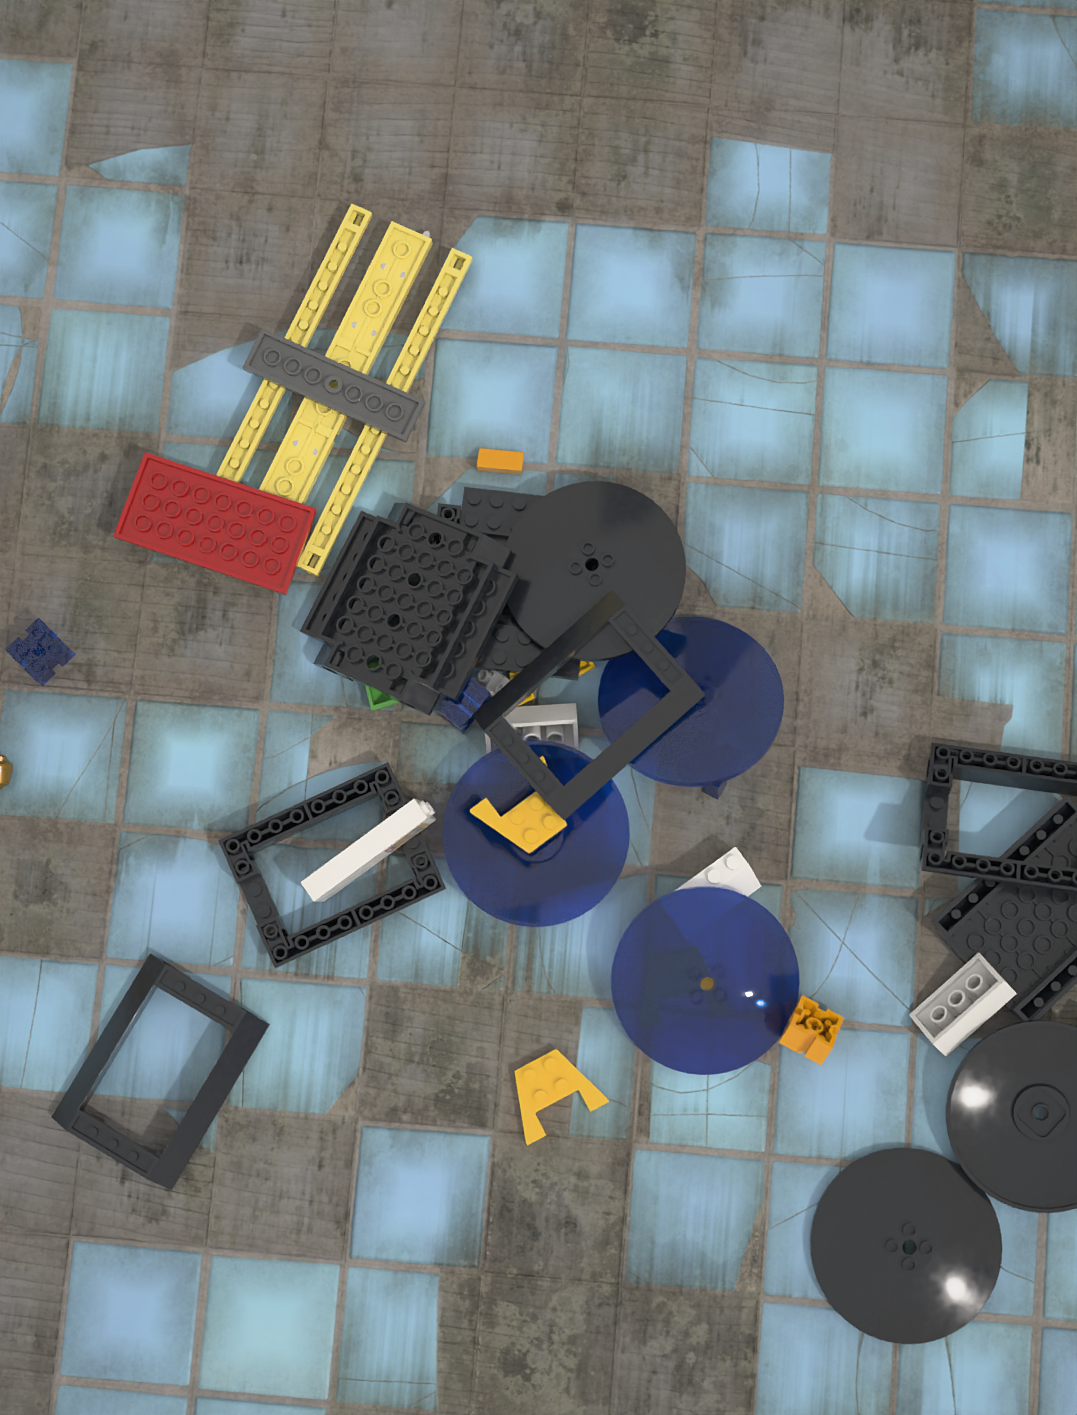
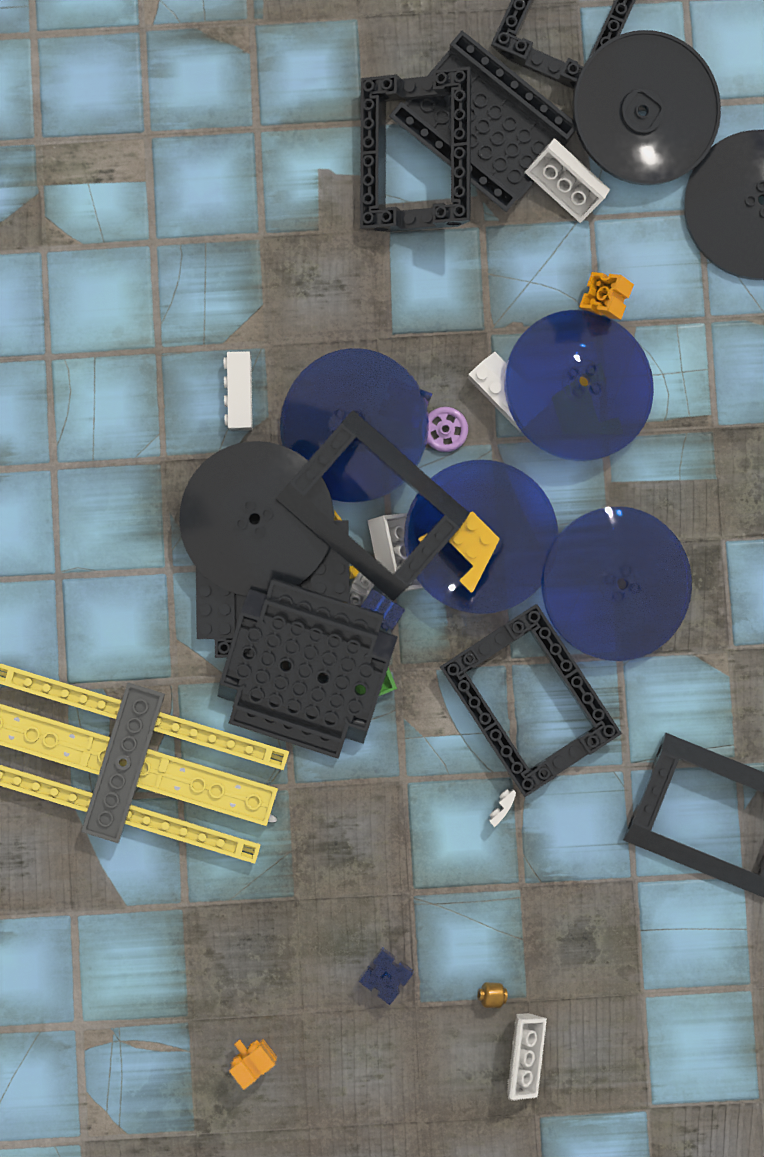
camera: 100 degrees left, 5 degrees up
red plate [113,452,317,595] -> none
white brick [300,799,436,902] -> none
light orange slope [477,448,524,475] -> none
yellow wing [515,1049,609,1145] -> none
none -> white brick [224,352,253,431]
none -> lavender plate [423,407,468,452]
none -> white slope [489,789,516,827]
none -> clear blue dish [541,507,692,661]

